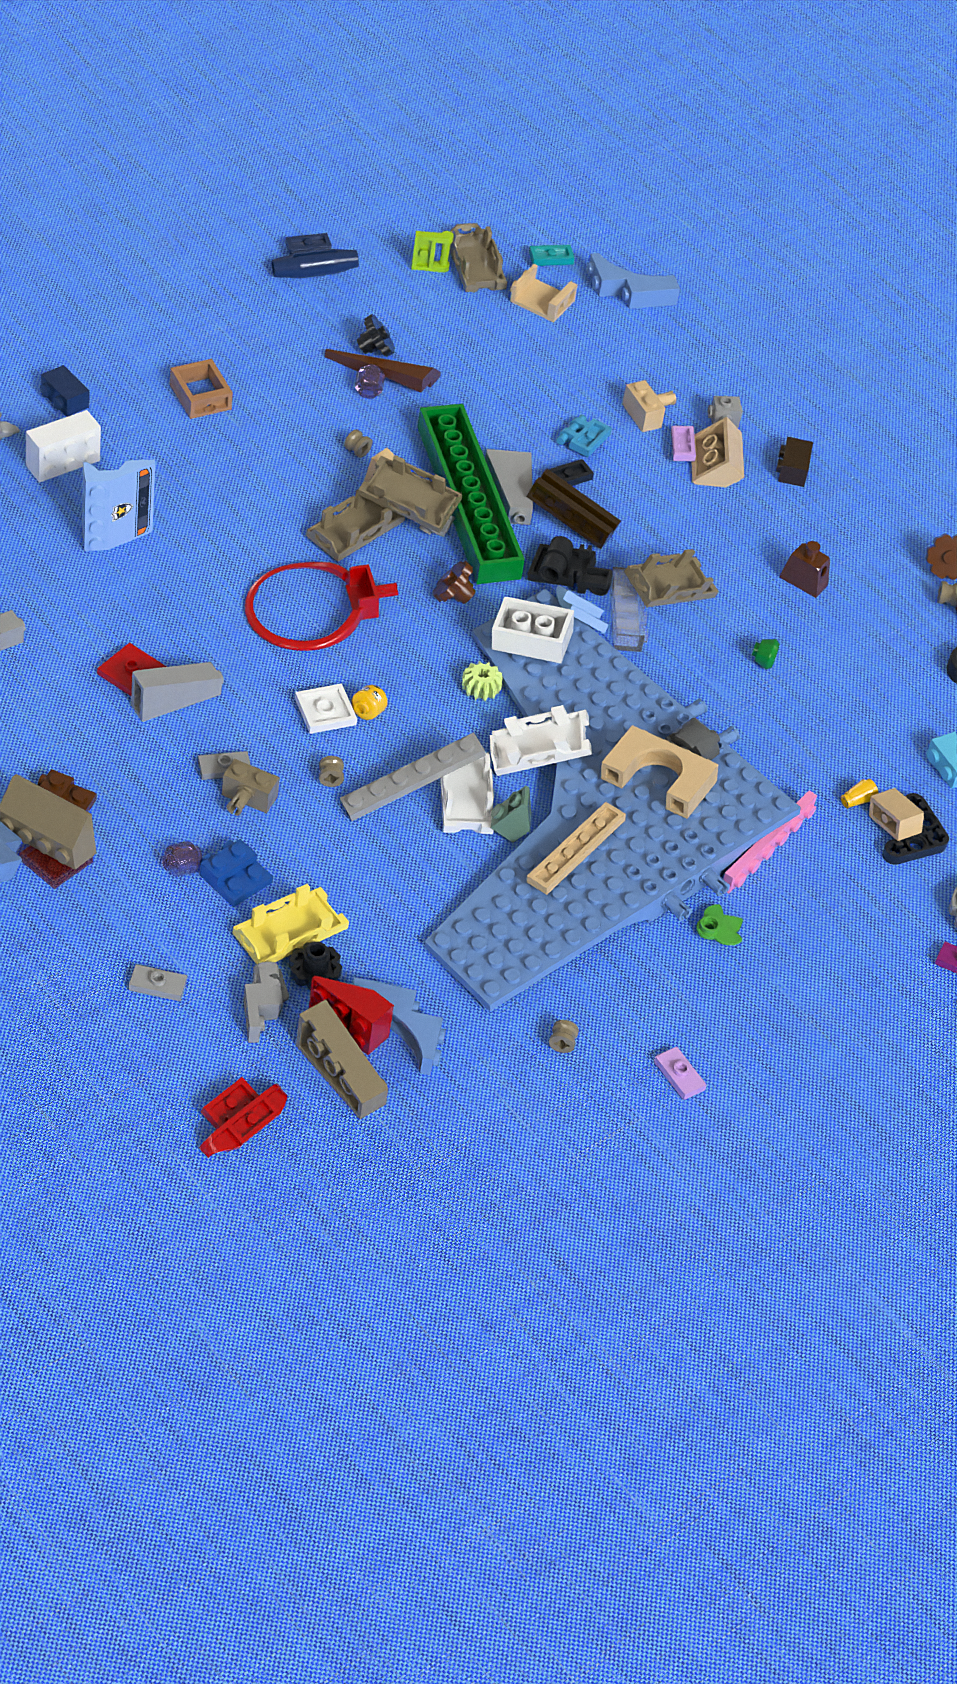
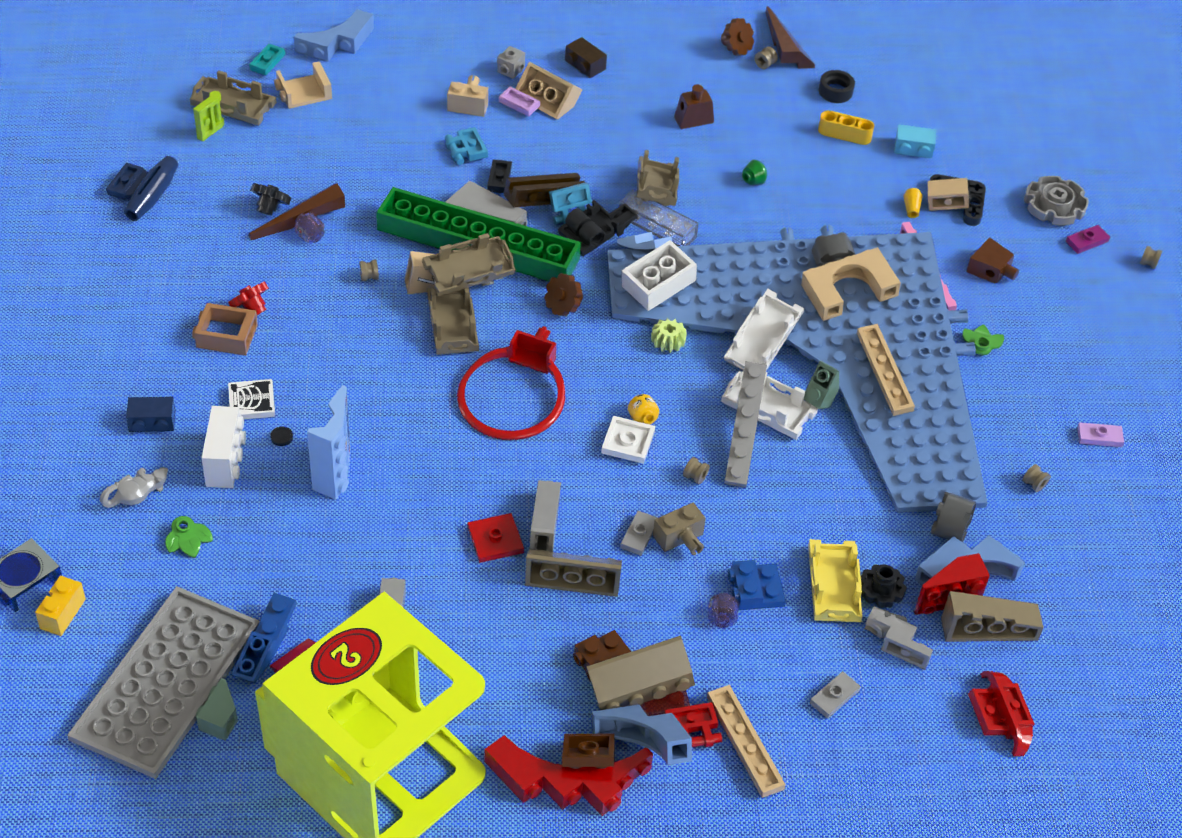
camera: 50 degrees left, 0 degrees up
none -> red plant [228,281,269,315]
none -> tile [228,379,275,419]
none -> dark tan slope [525,549,622,597]
none -> dark azure plate [549,182,592,225]
none -> red plate [664,702,722,748]
none -> tan plate [707,685,786,798]
none -> yellow beam [818,110,874,145]
none -> dark grey brick [931,492,976,542]
none -> reddish brown torso [966,237,1019,283]

